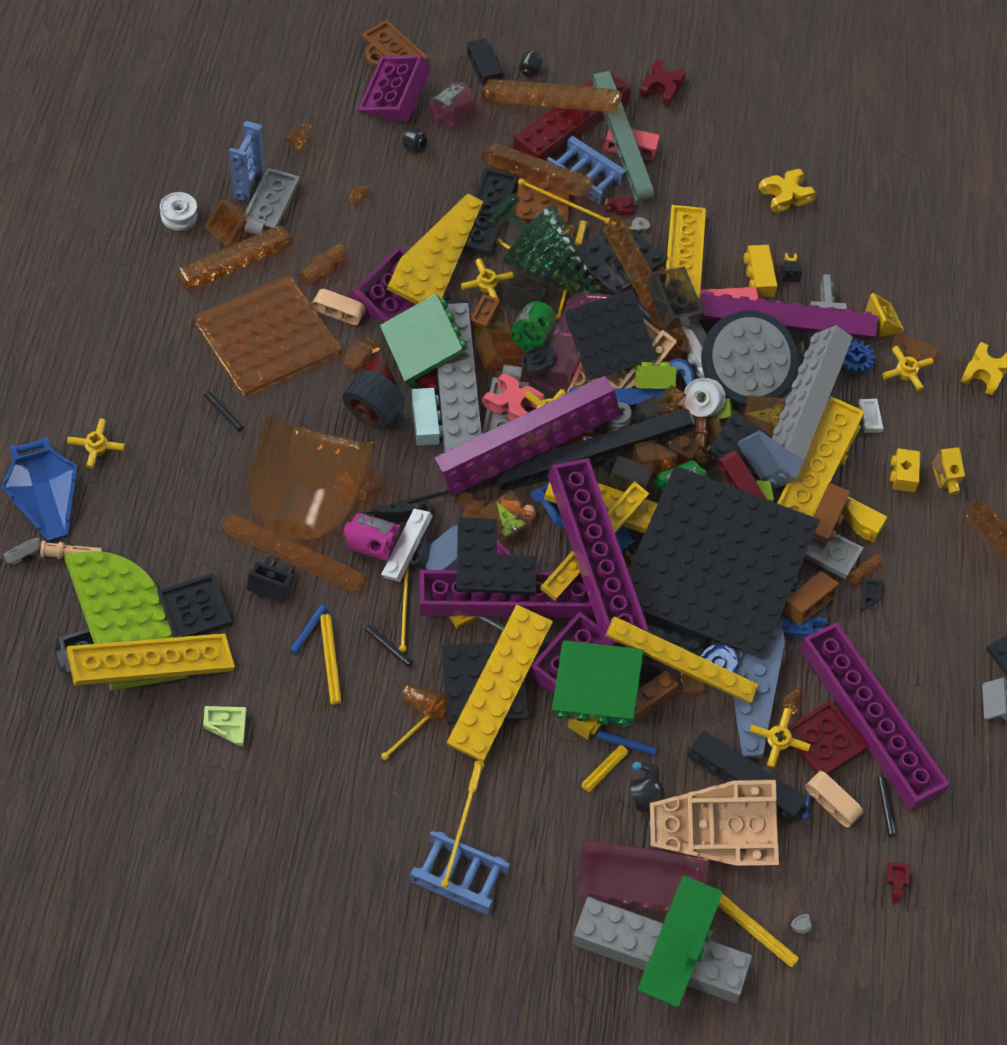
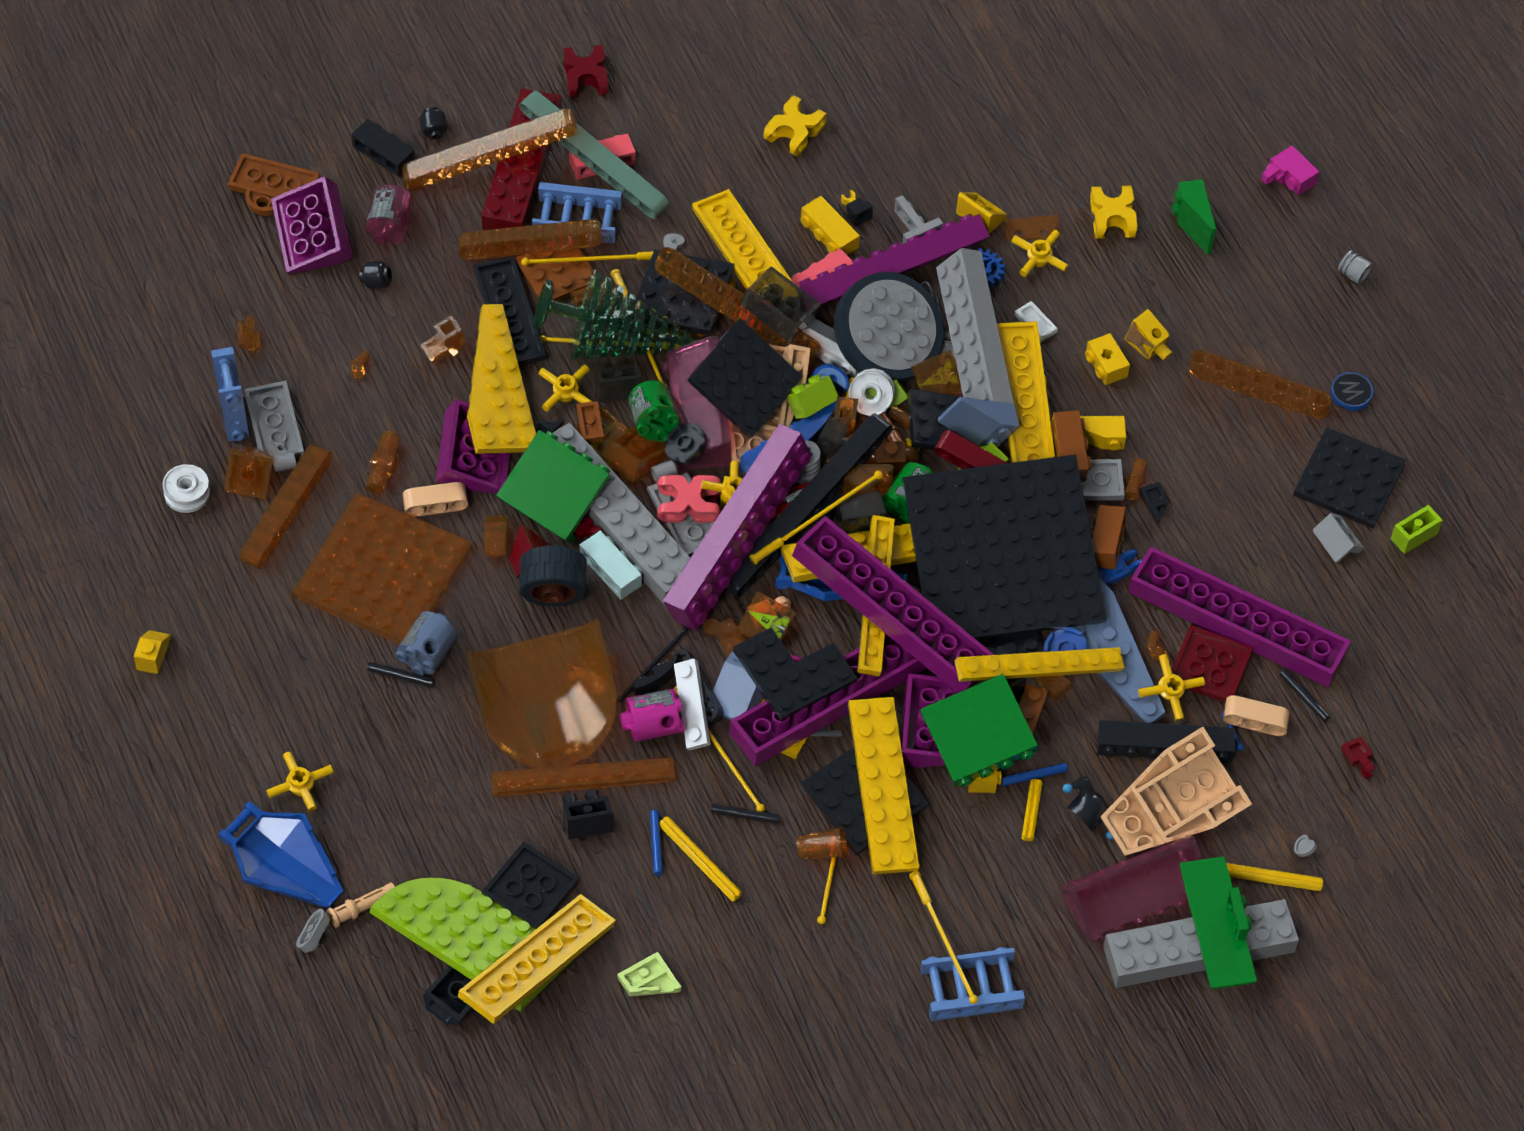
camera: 30 degrees left, 0 degrees up
dark red plate [604,198,635,215] -> none
none -> yellow slope [133,630,171,674]
none -> sand blue cylinder [395,611,458,675]
none -> clear orange brick [420,314,466,364]
none -> yellow piece [749,471,883,565]

